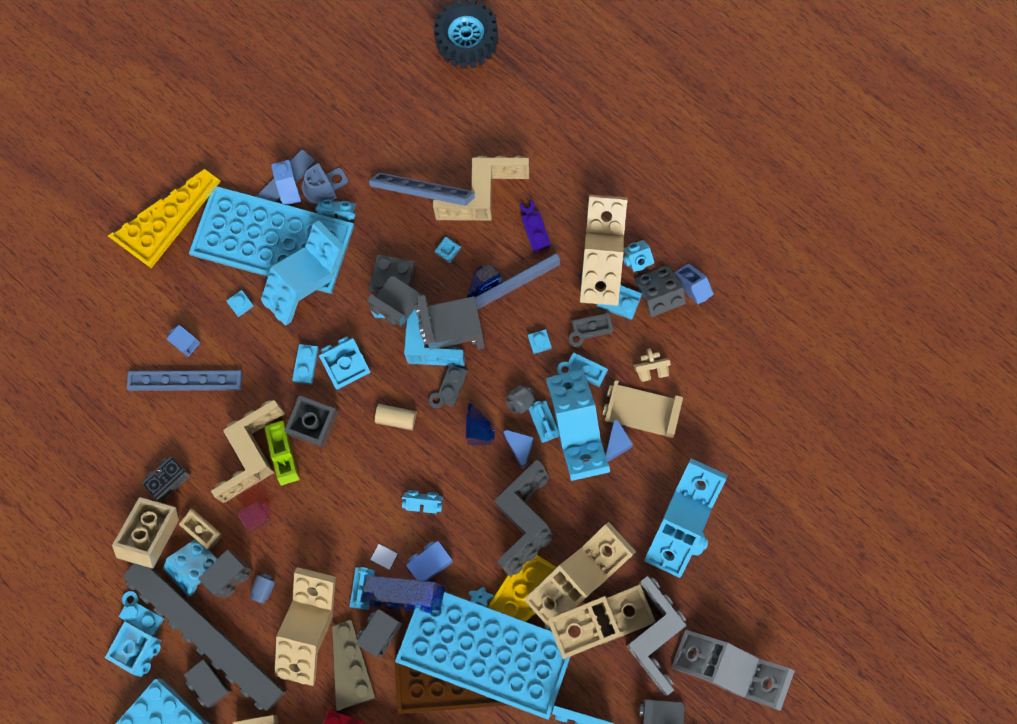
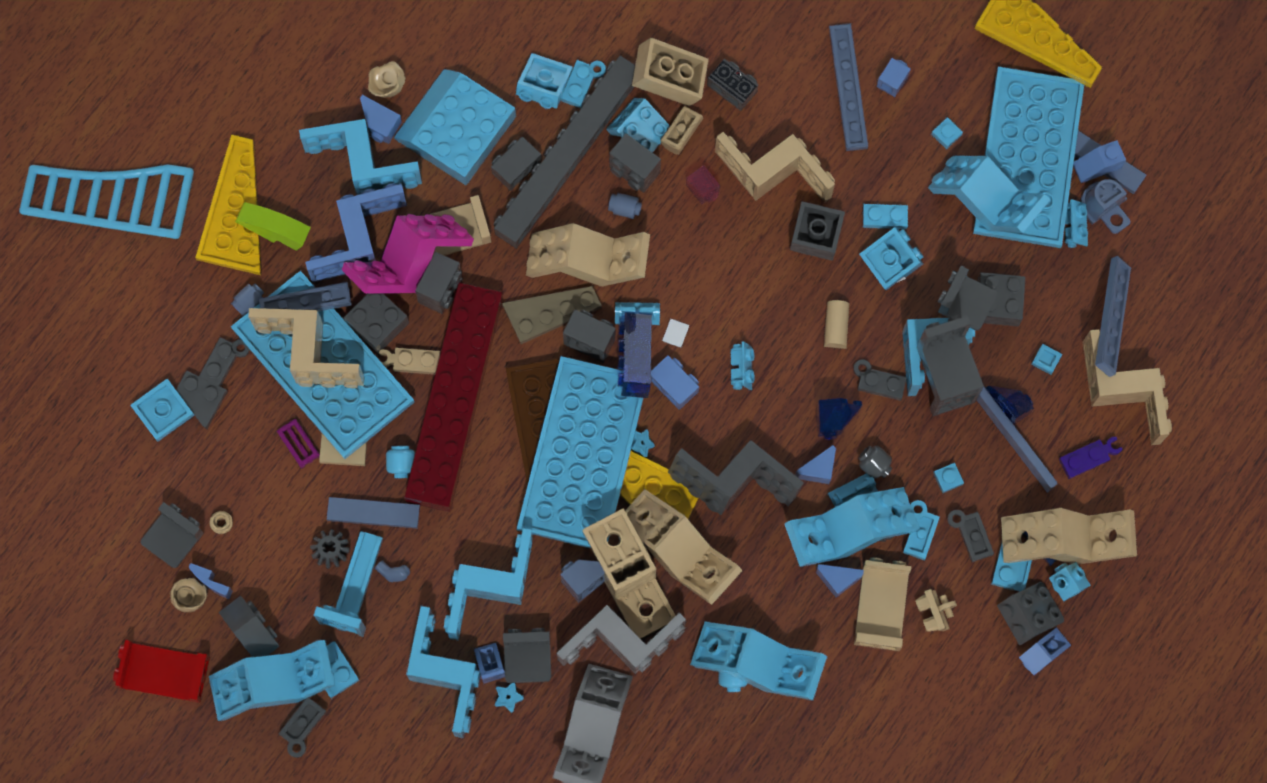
camera: 75 degrees right, 0 degrees up
lime slope [265,421,300,486] -> none
none -> sand blue slope [560,560,604,603]

